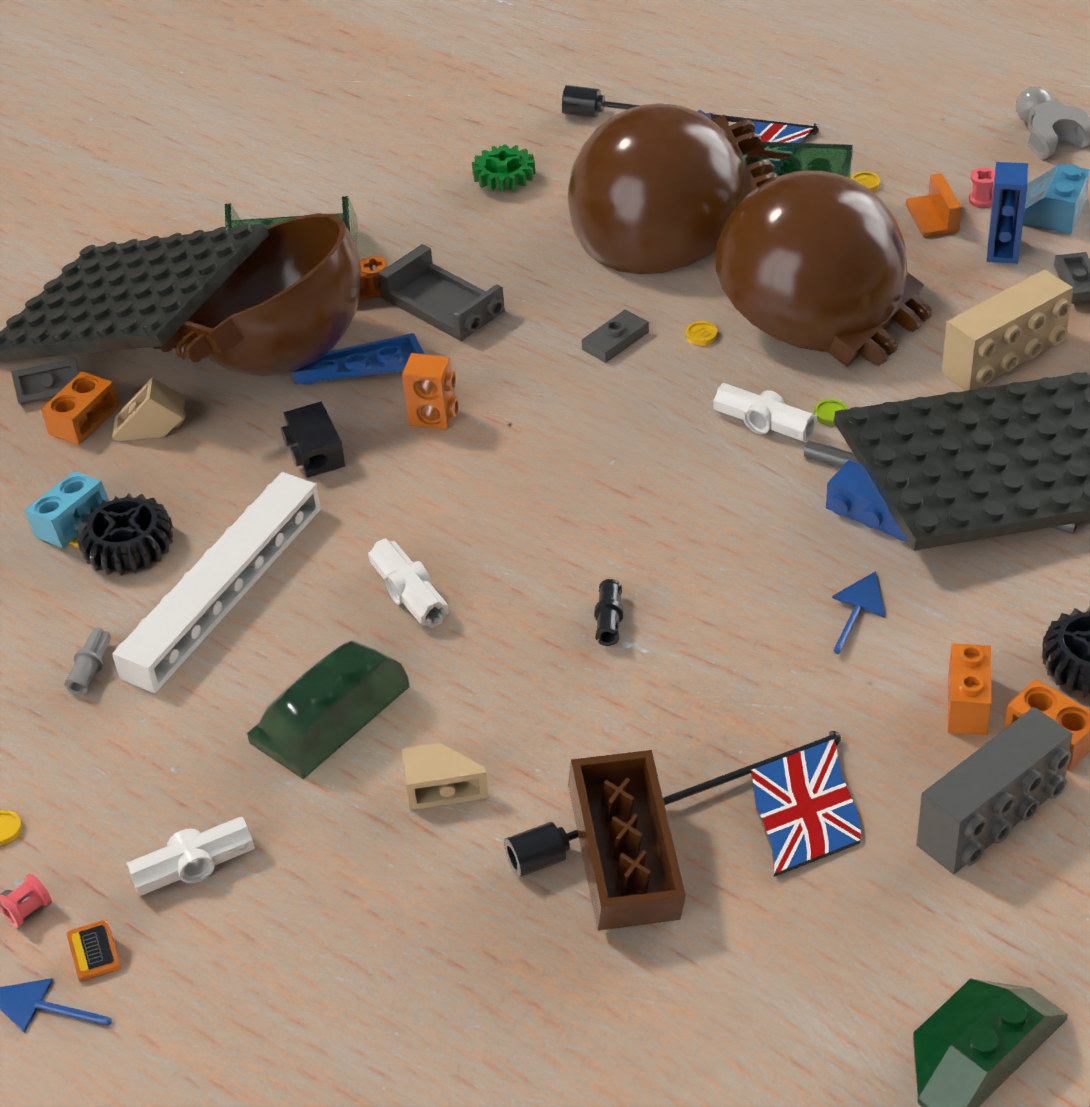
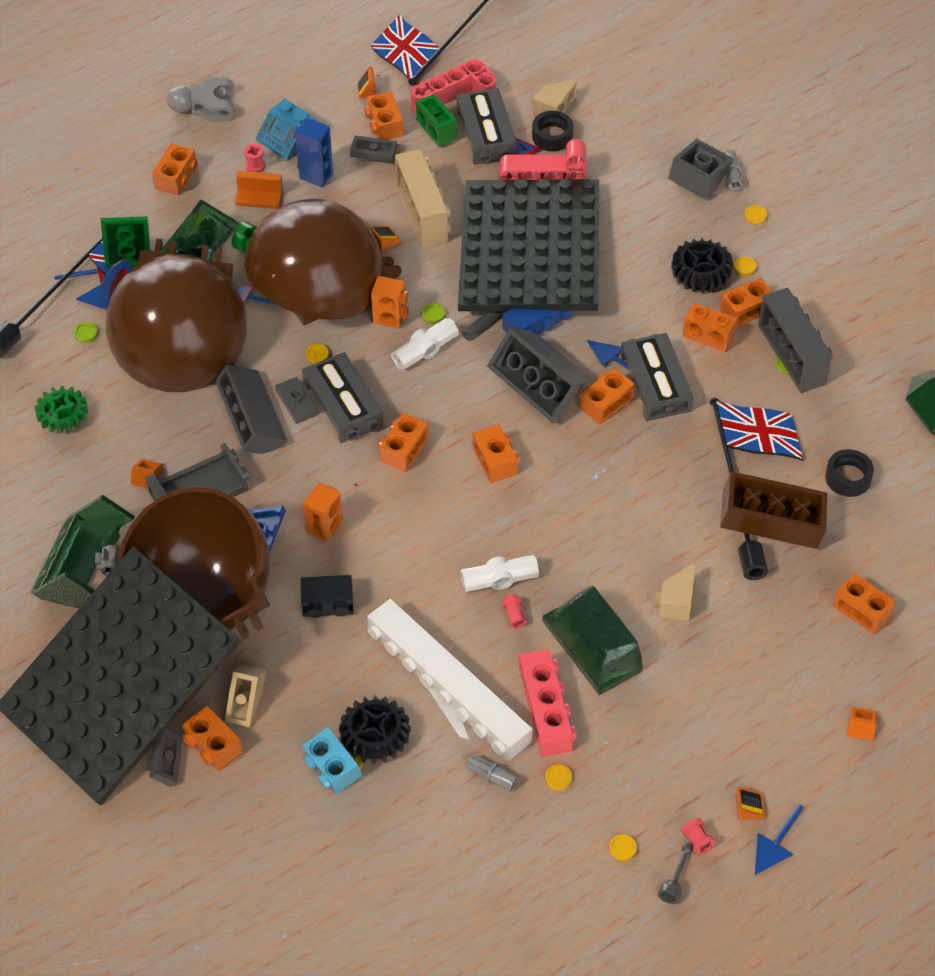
camera: 75 degrees left, 10 degrees up
white piece [126,817,255,896] -> none
black pin [594,579,624,646] -> none
none -> green slope [100,216,151,268]
none -> orange slope [131,459,164,488]
none -> orange brick [152,143,198,195]
none -> dark grey brick [215,365,287,454]
none -> dark grey panel [302,352,383,443]
none -> orange slope [370,226,401,251]
none -> orange brick [371,276,409,329]
none -> orange brick [378,413,429,472]
none -> orange brick [472,424,520,483]
none -> dark grey windscreen [487,328,588,424]
none -> coral pin [502,594,527,629]
none -> coral brick [519,649,577,757]
none -> yellow piece [545,764,572,790]
none -> orange brick [580,368,635,425]
none -> dark grey panel [621,333,693,421]
none -> black tyre [825,449,874,497]
none -> orange brick [833,574,896,634]
none -> orange slope [847,707,877,741]

